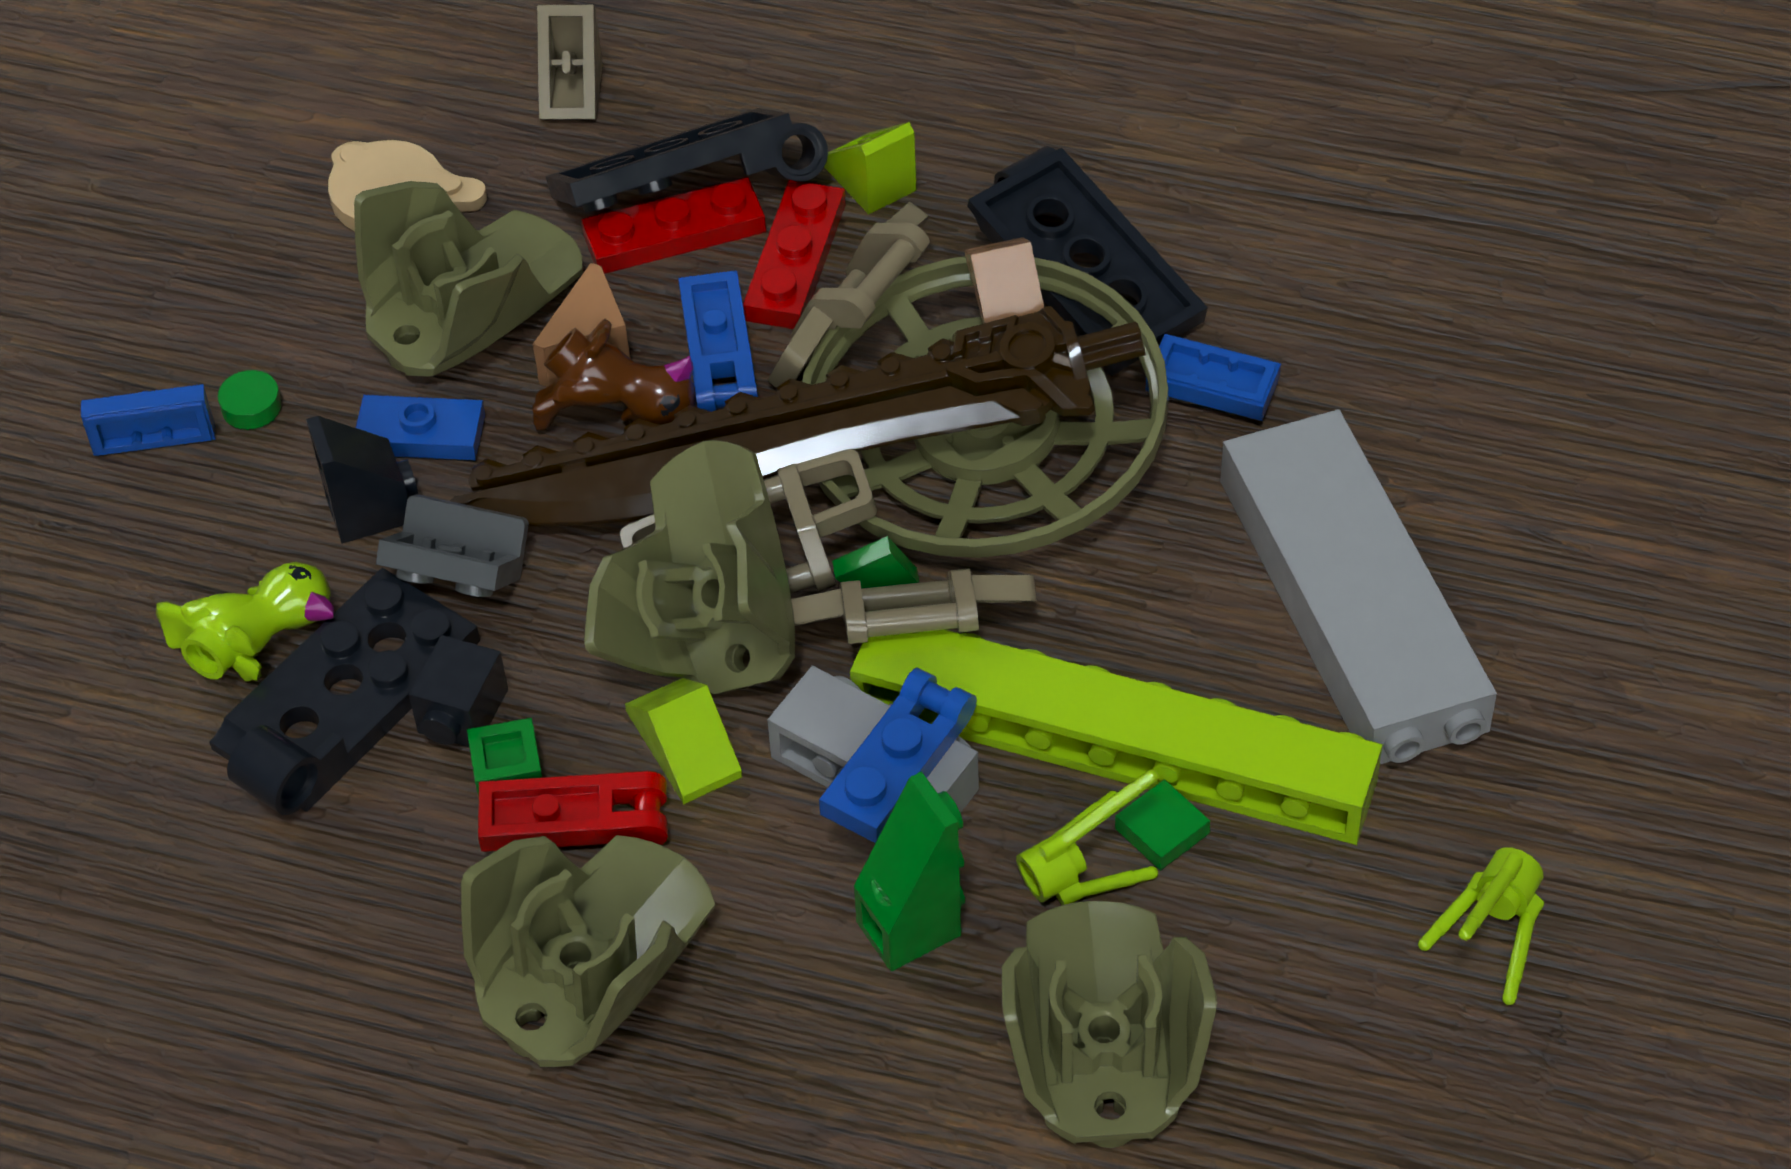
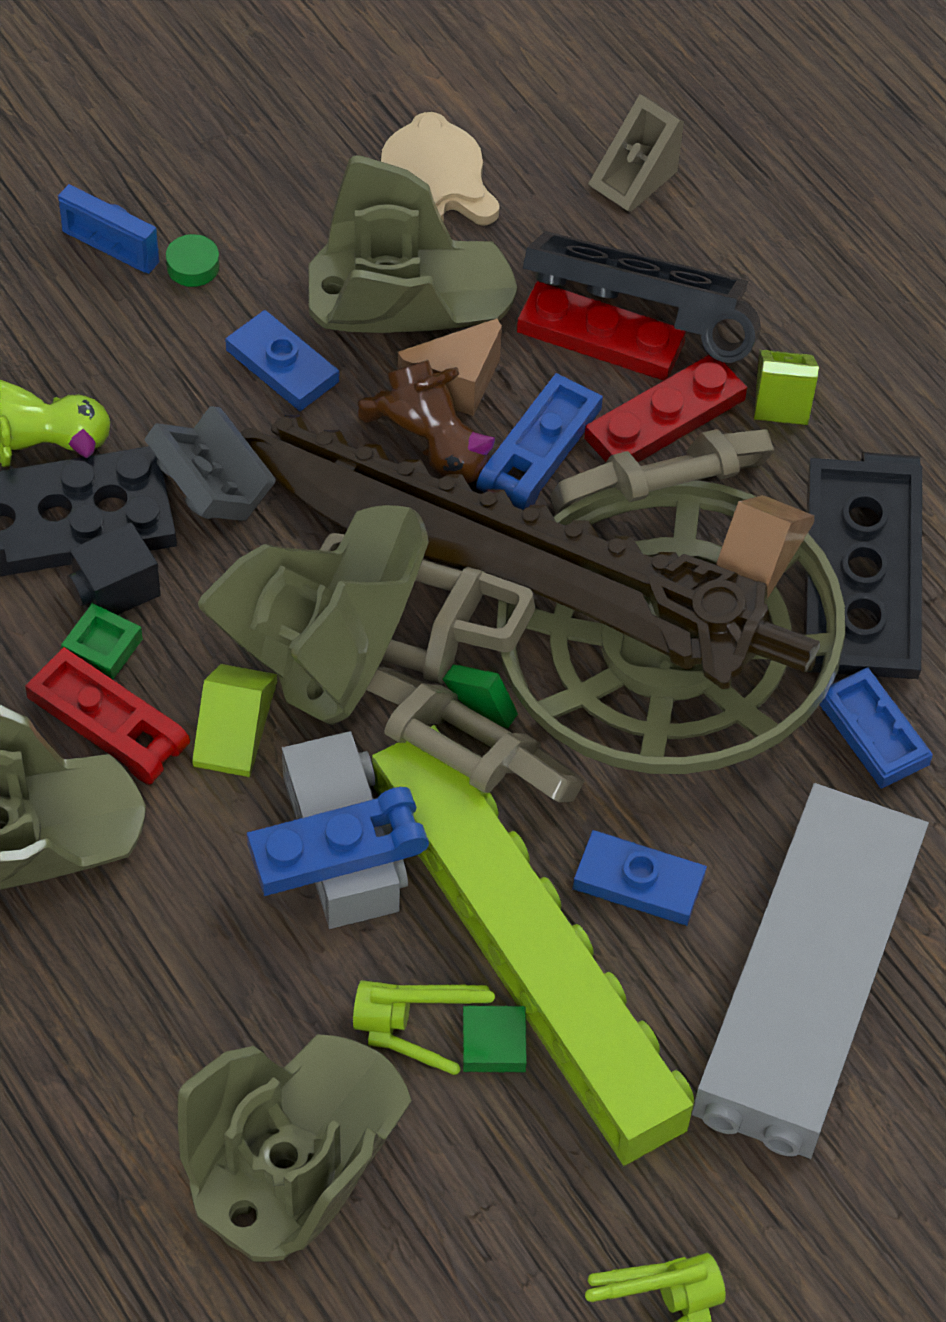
camera: 35 degrees right, 5 degrees up
black slope [306,416,418,544] -> none
green slope [854,771,965,972] -> none
none -> blue plate [573,830,707,926]

